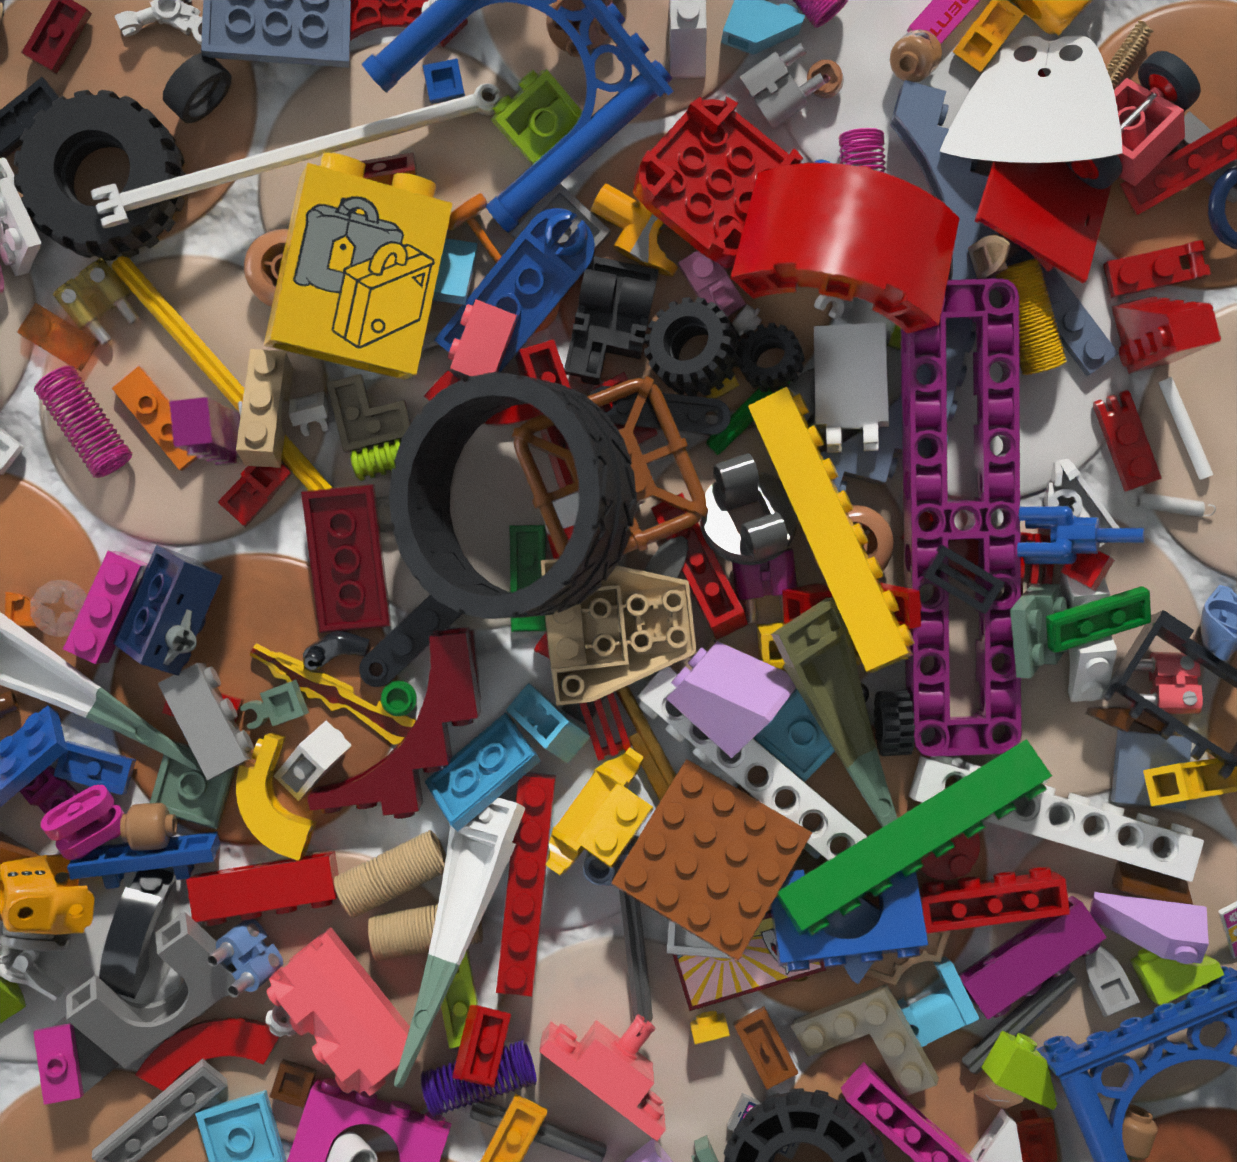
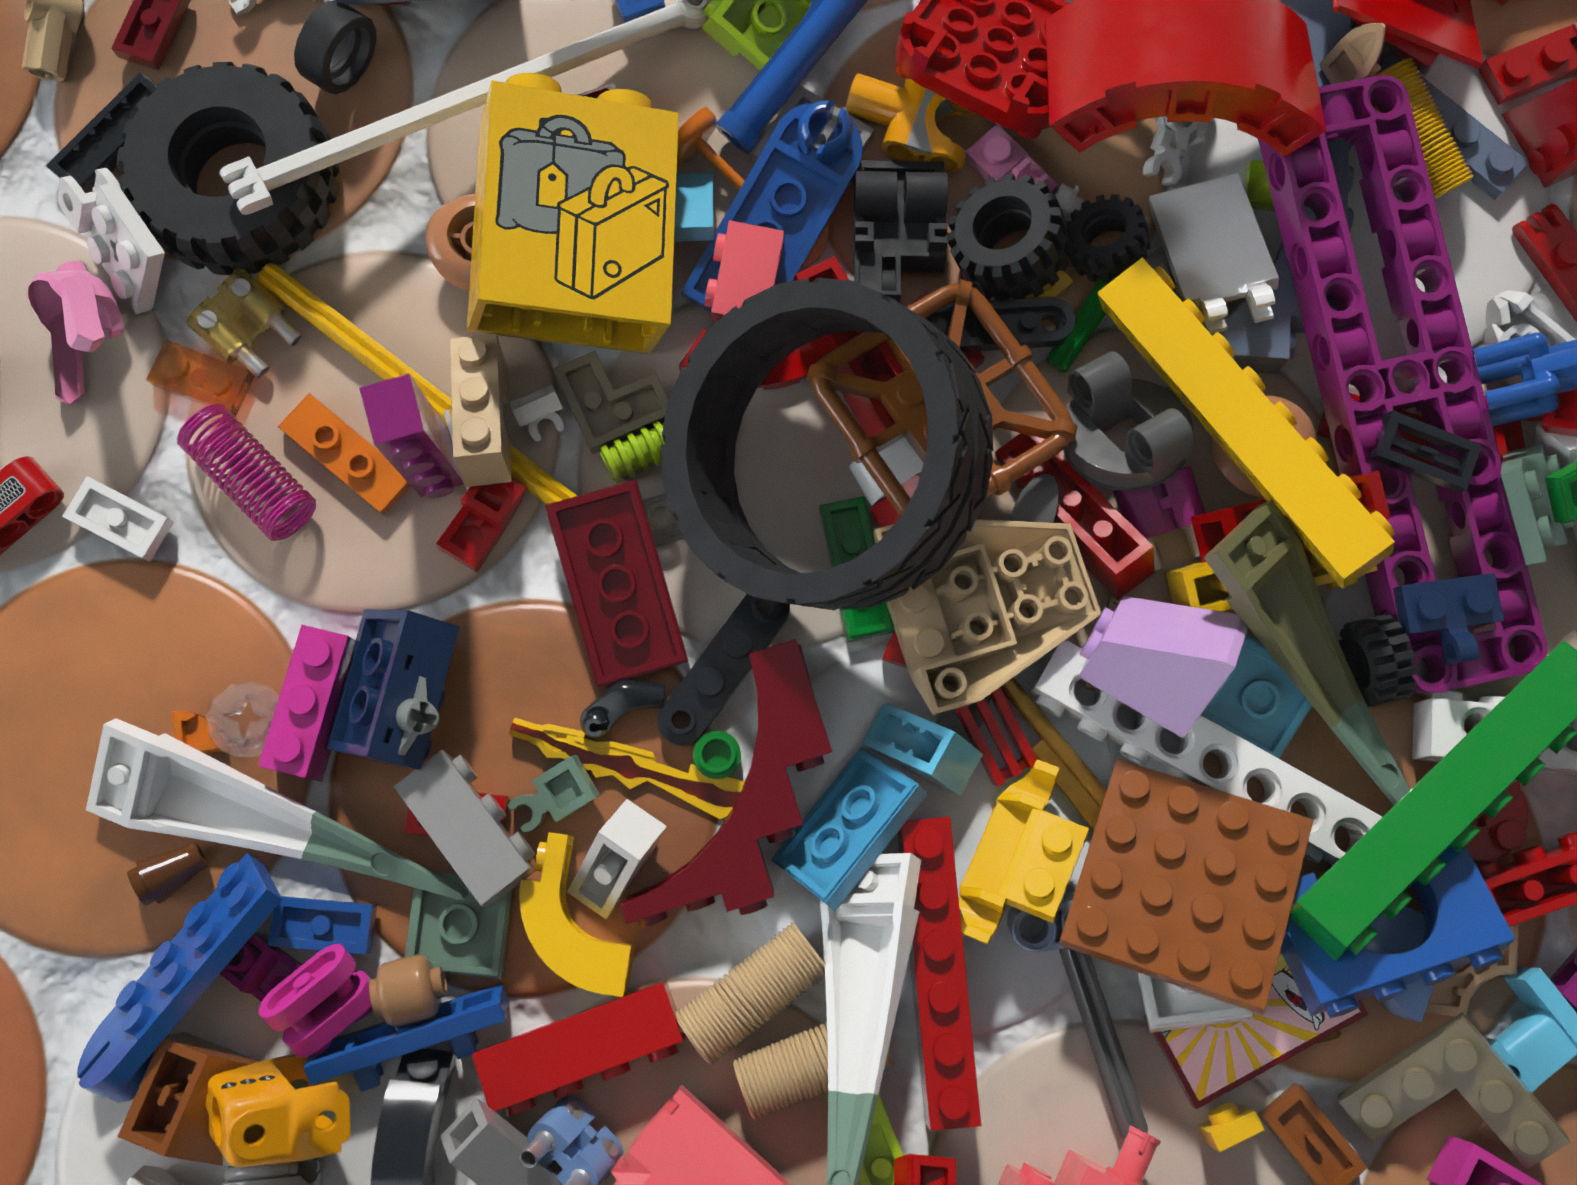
camera: 10 degrees left, 10 degrees down
none -> dark blue plate [1393,573,1504,665]

